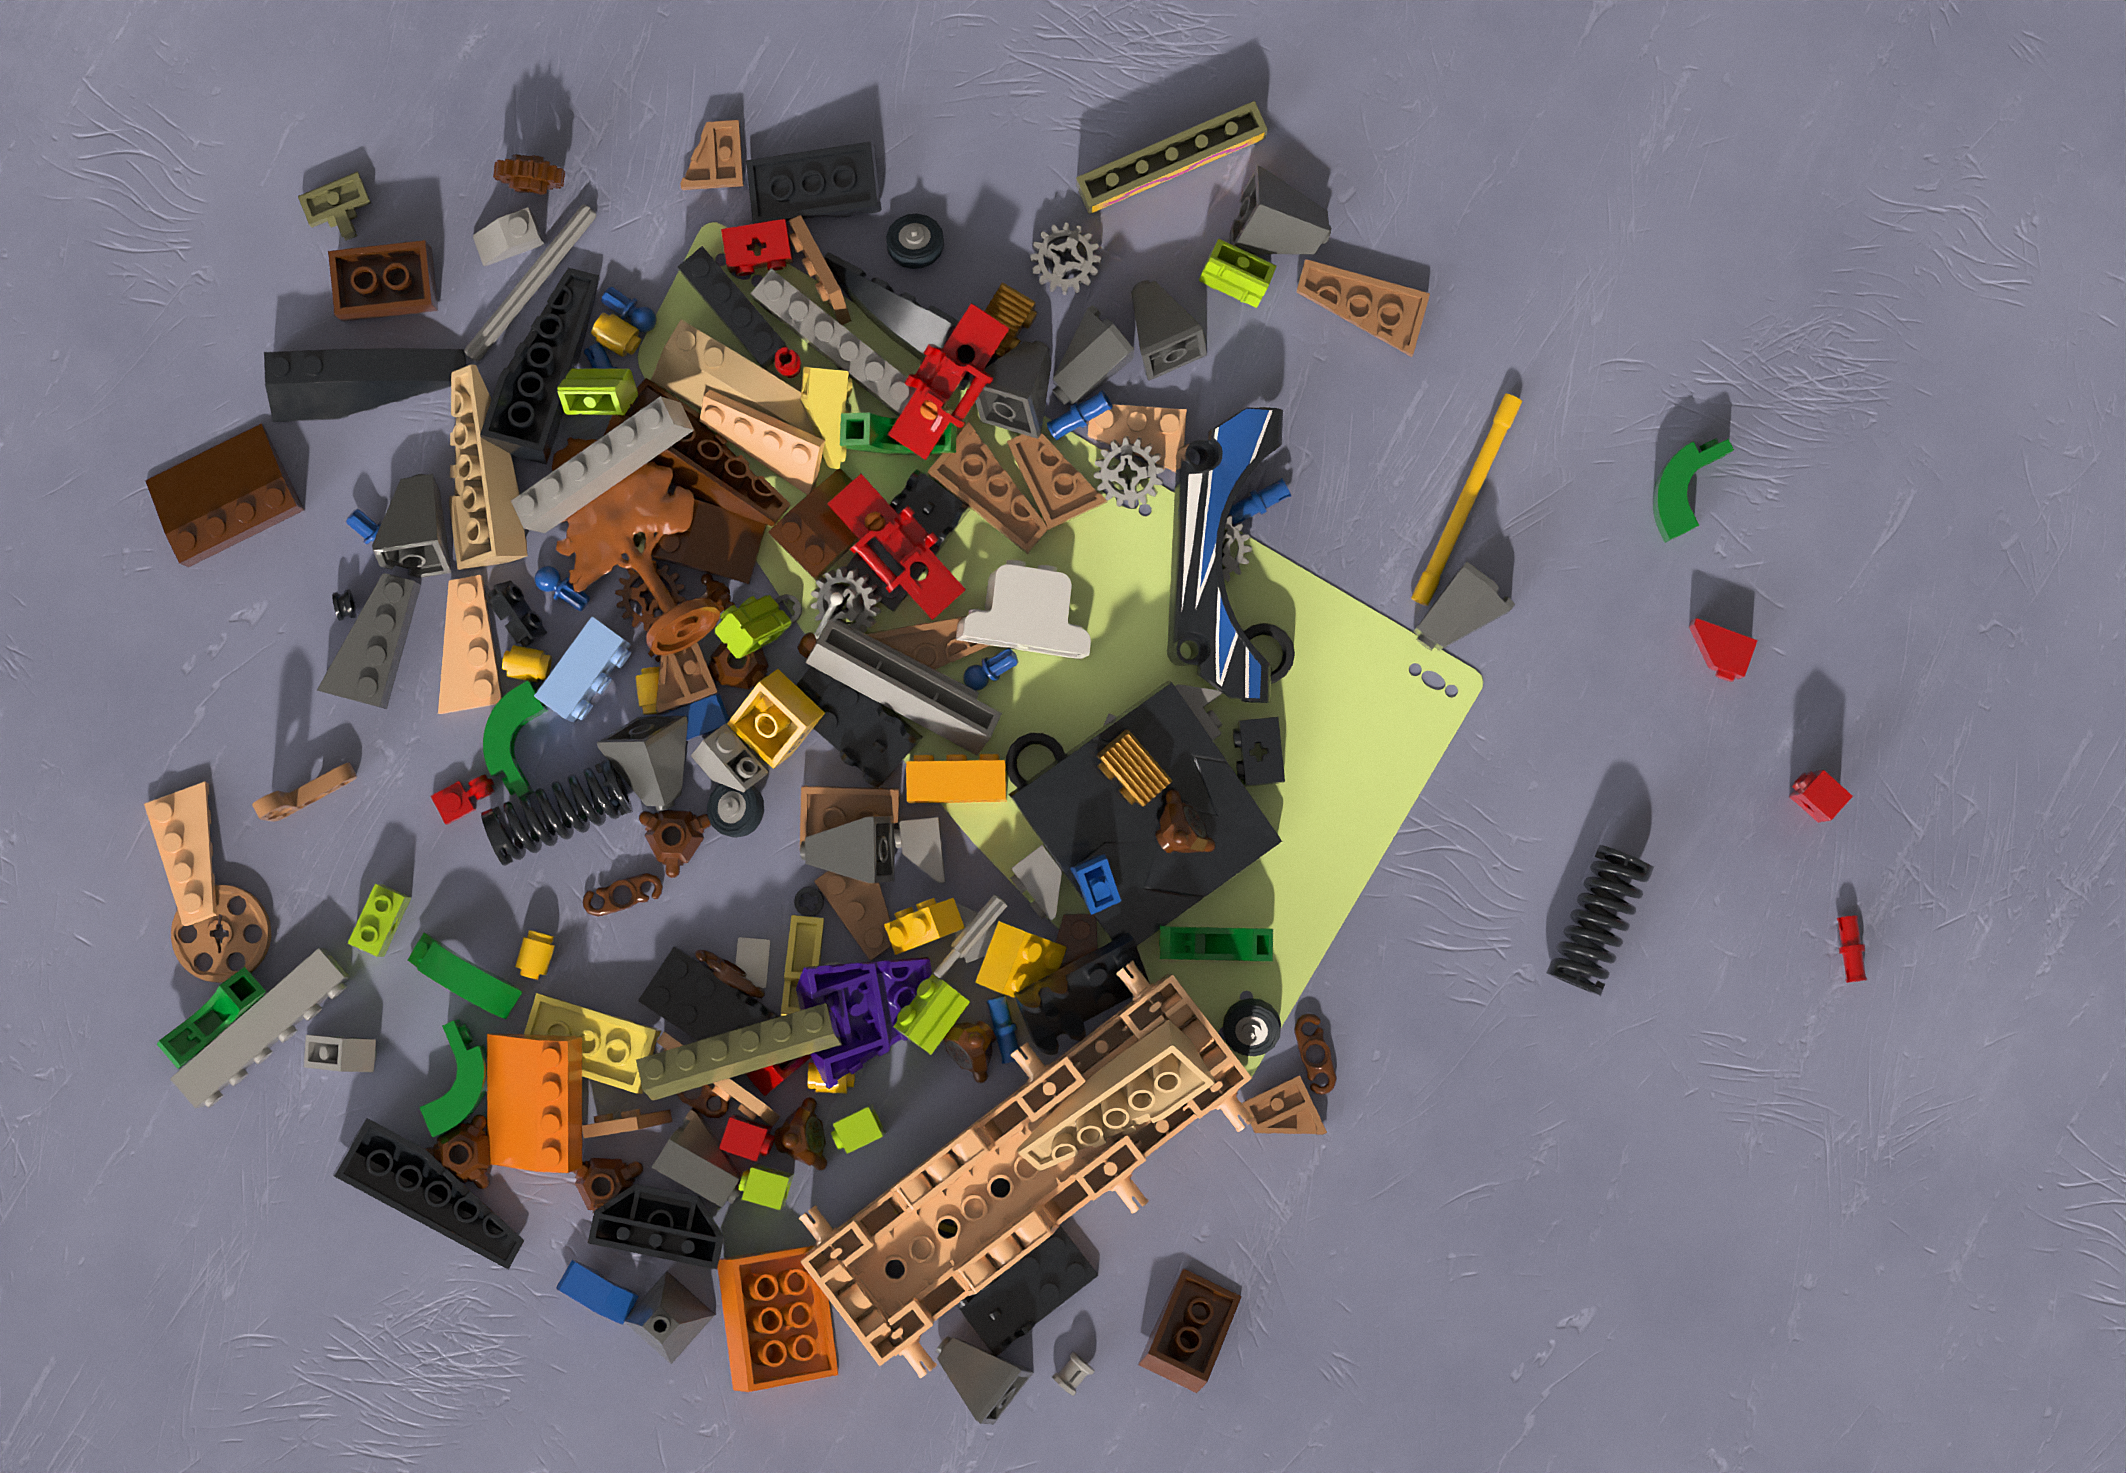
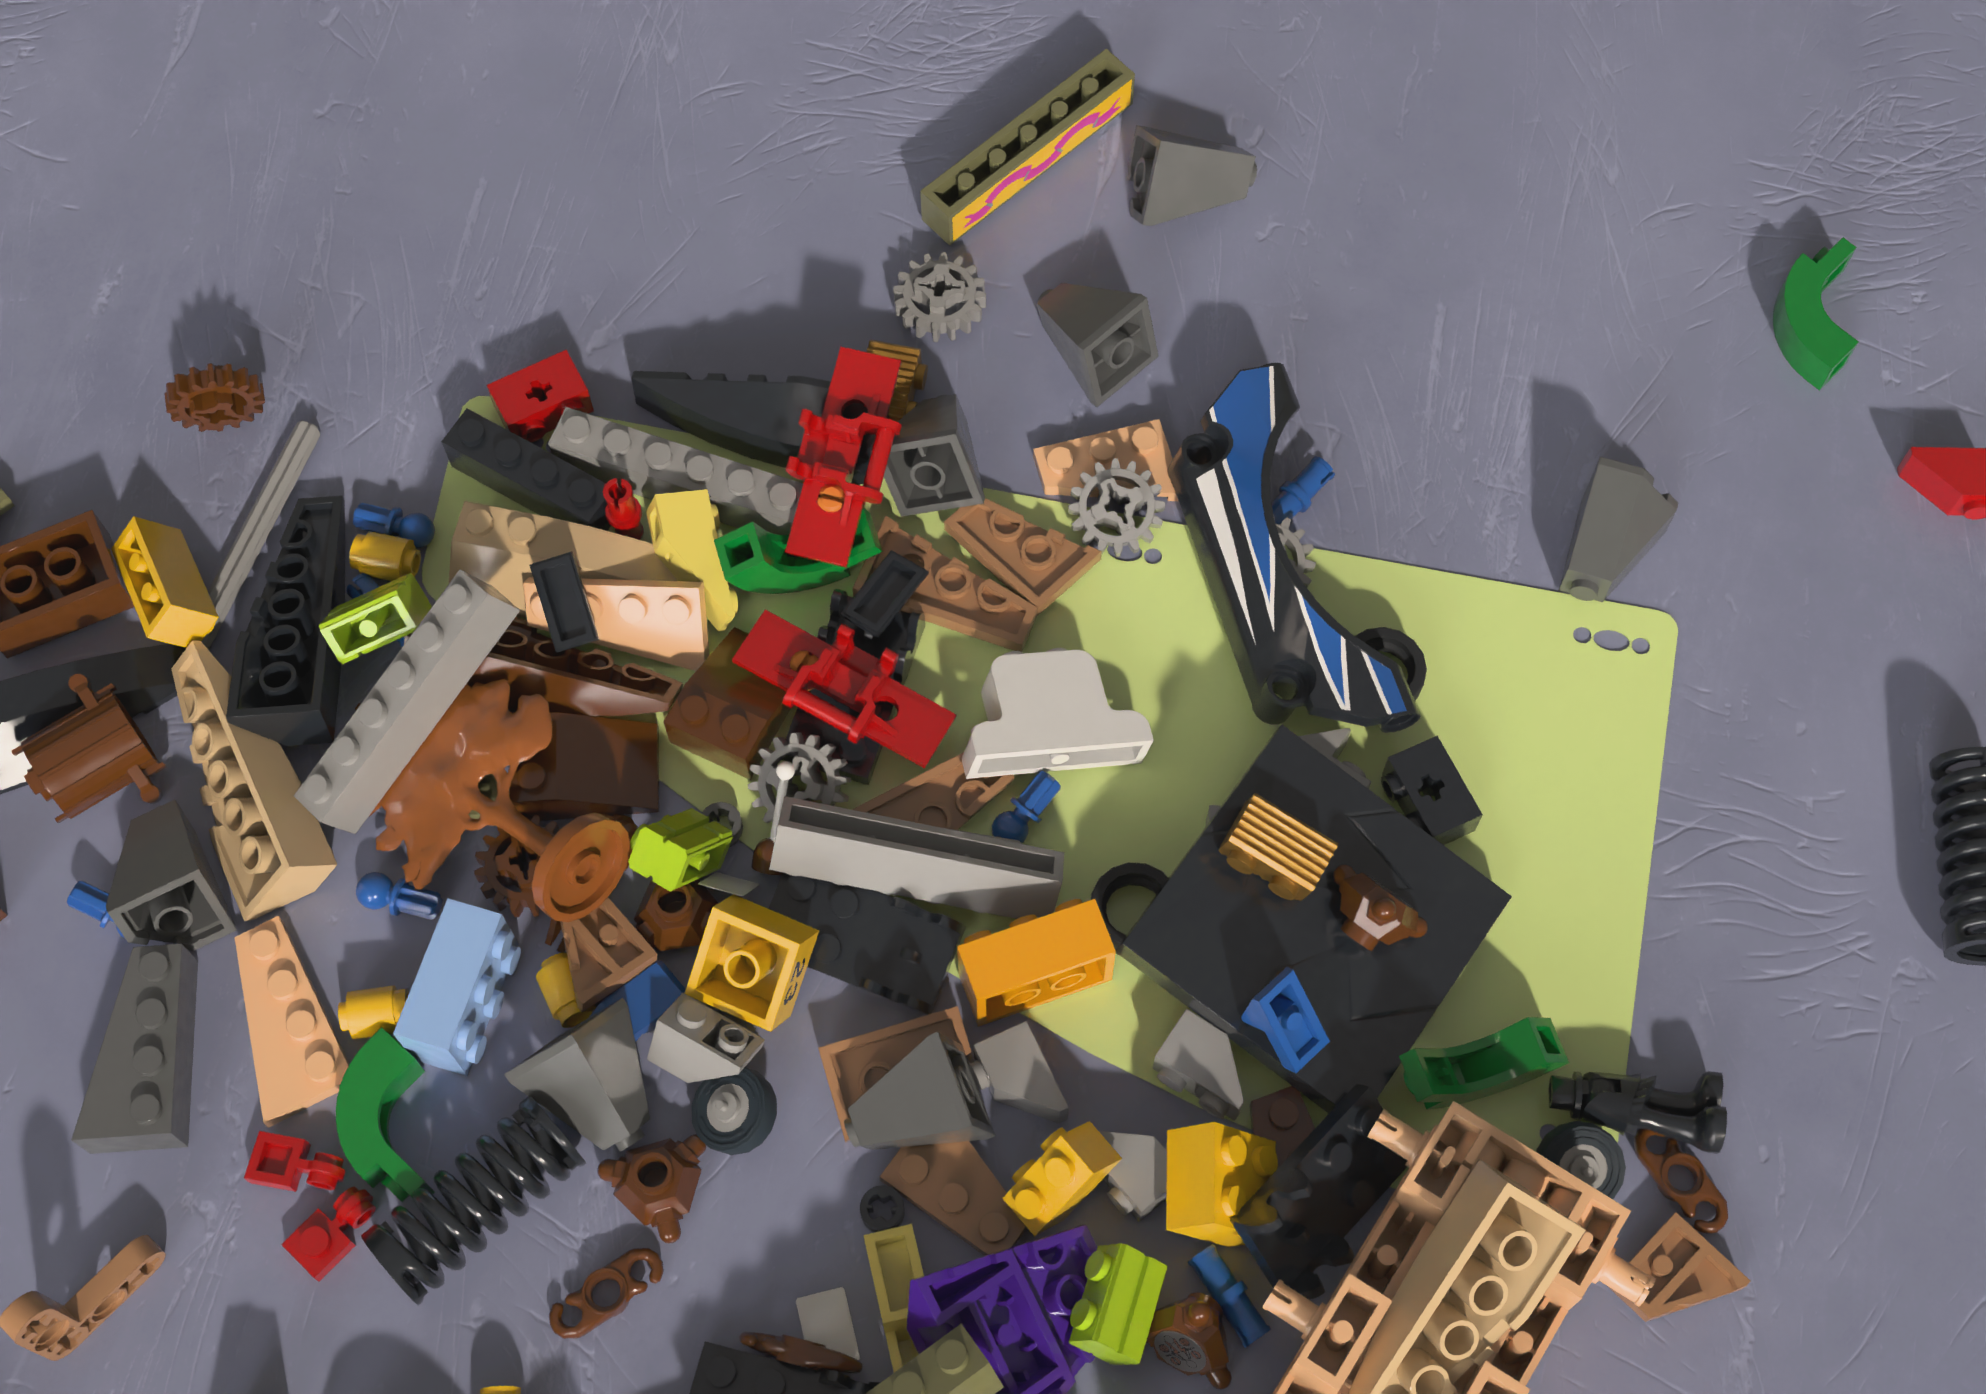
camera: 20 degrees left, 20 degrees down
black bush [332,589,356,621] -> none
light grey slope [473,207,545,267] -> none
black hinge [487,580,547,647] -> none
medium nougat wing [680,120,744,190] -> none
black hinge [746,141,882,224] -> none
medium nougat wing [788,215,851,325] -> none
black wheel [886,213,944,269] -> none
light grey axle [934,894,1008,978] -> none
blue pin [1047,390,1113,440] -> none
dark grey slope [1052,305,1134,405] -> none
lime brick [1198,238,1277,308] -> none
medium nougat wing [1296,259,1430,357] -> none
yellow piece [1411,393,1523,606] -> none
none -> reddish brown container [11,674,167,823]
none -> yellow brick [111,516,219,648]
none -> red plate [244,1131,346,1192]
none -> black tile [529,551,599,653]
none -> white sticker [698,872,760,896]
none -> black tile [840,550,929,638]
none -> black piece [1548,1071,1727,1154]

